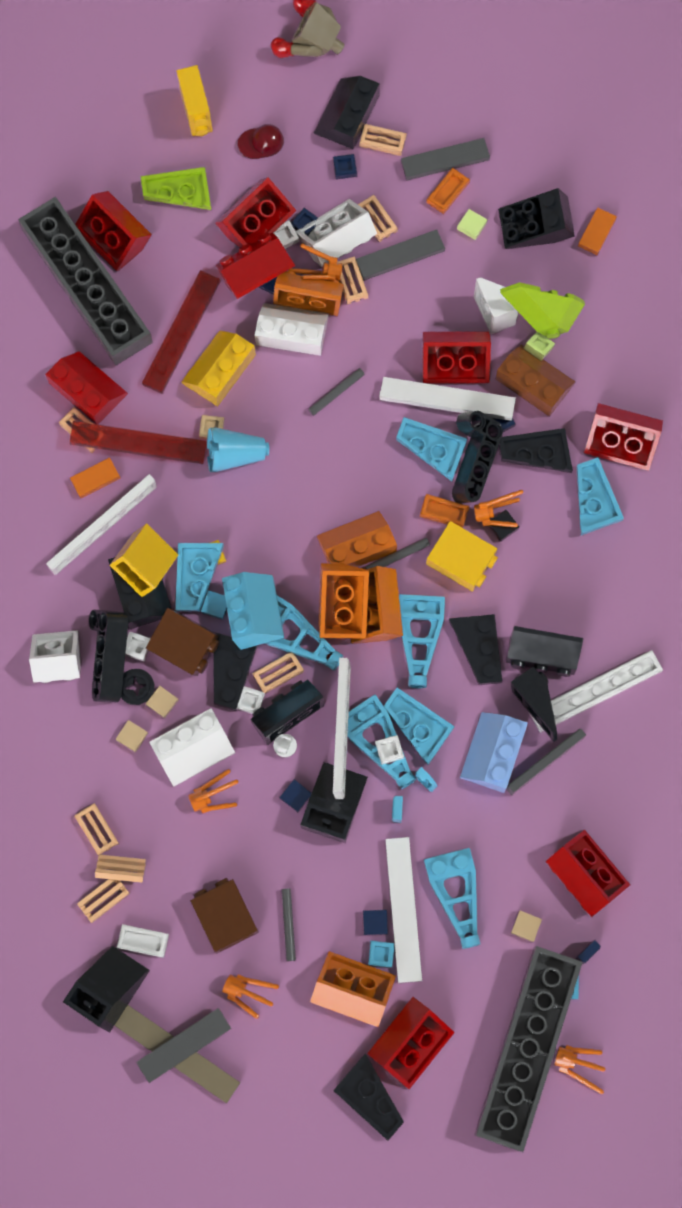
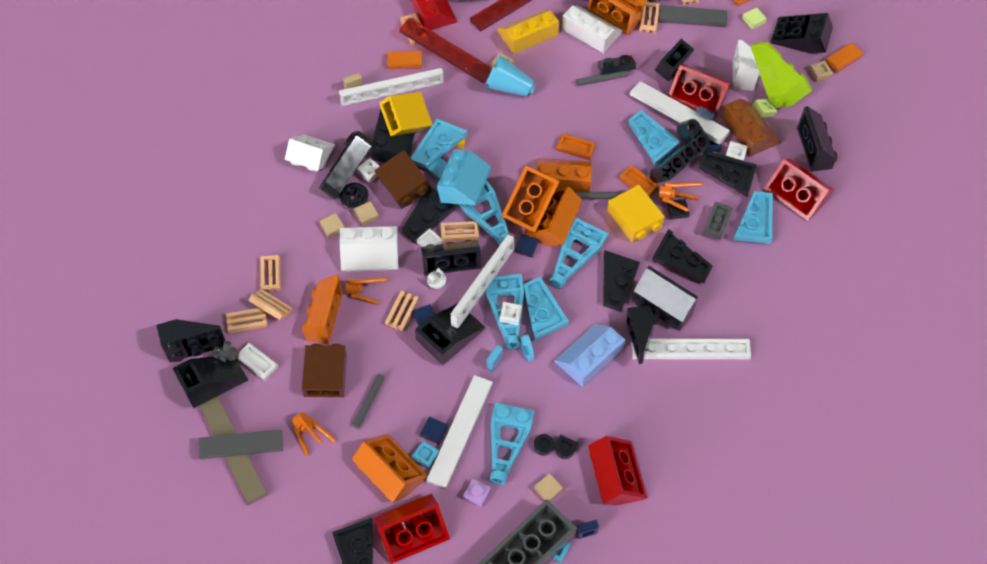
camera: 25 degrees right, 15 degrees down
dark grey tile [507,729,586,796] -> none
none -> black slope [156,319,226,362]
none -> dark grey plant [213,341,239,362]
none -> orange slope [302,275,343,345]
none -> tan tile [343,73,363,89]
none -> light nougat tile [385,291,419,331]
none -> lavender plate [463,479,491,508]
none -> dark blue tile [515,234,539,258]
none -> black tile [534,434,554,456]
none -> black tile [555,434,579,459]
none -> orange tile [556,133,596,161]
none -> black plate [598,55,636,75]
none -> black wing [652,228,713,284]
none -> black brick [655,39,695,81]
none -> dark blue tile [696,106,716,120]
none -> dark grey plate [703,201,733,240]
none -> white plate [726,141,748,161]
none -> black slope [797,106,837,172]
none -> tan tile [808,61,833,82]

